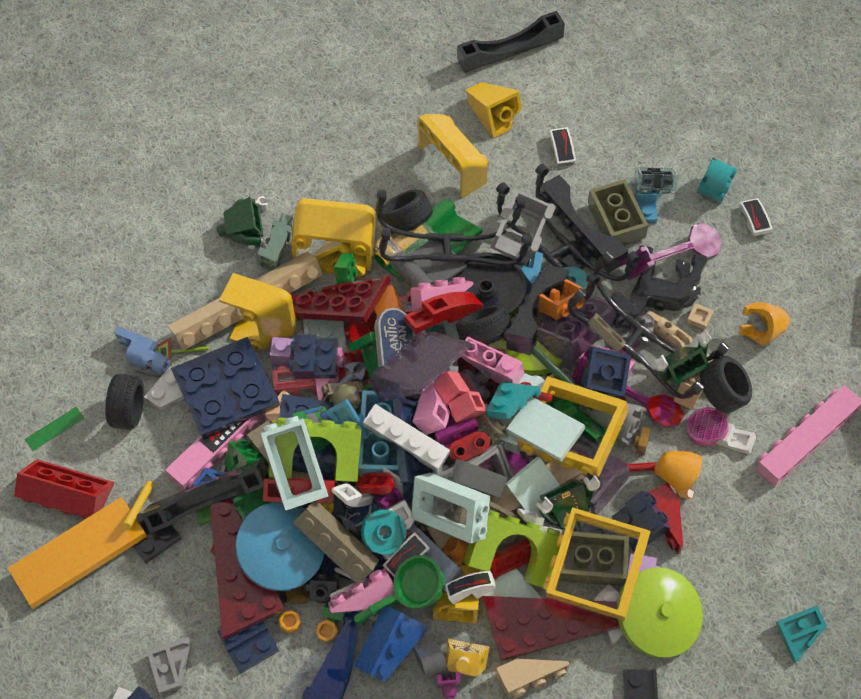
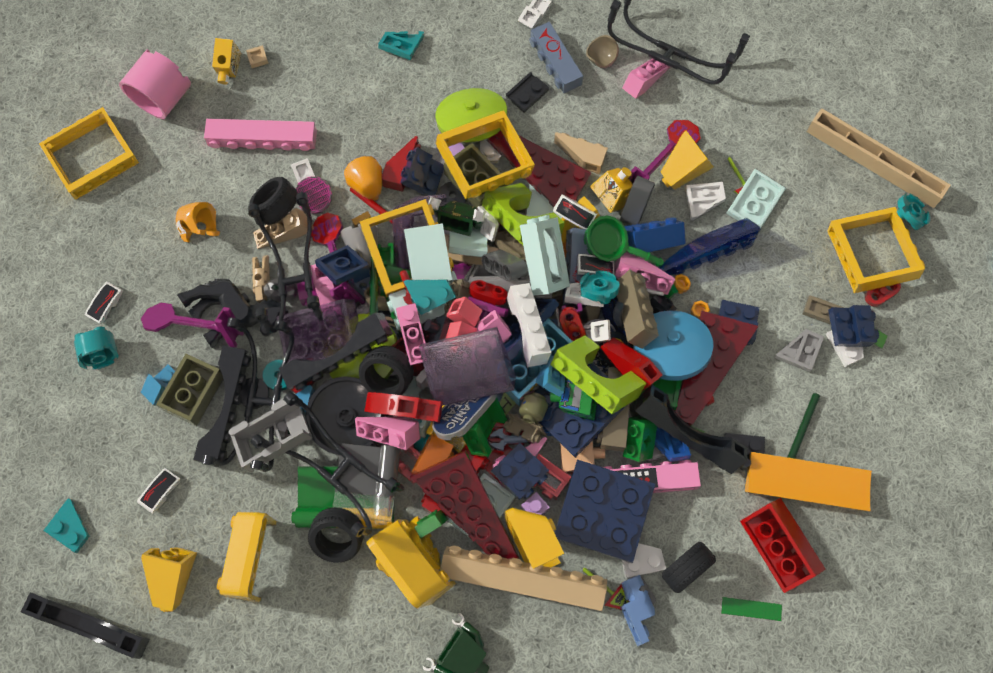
camera: 135 degrees left, 10 degrees up
yellow bar [123,481,154,530] -> none
sand green hips [257,213,293,270] -> none
light aqua piece [260,416,328,510] -> none
orange window [538,279,585,320] -> none
dark tan plate [588,313,626,352] -> none
clear light blue piece [634,167,678,194] -> none
dark green torso [652,330,712,385] -> none
tan plate [687,303,714,330] -> none
none -> teal wing [43,498,90,553]
none -> dark green bar [787,393,820,459]

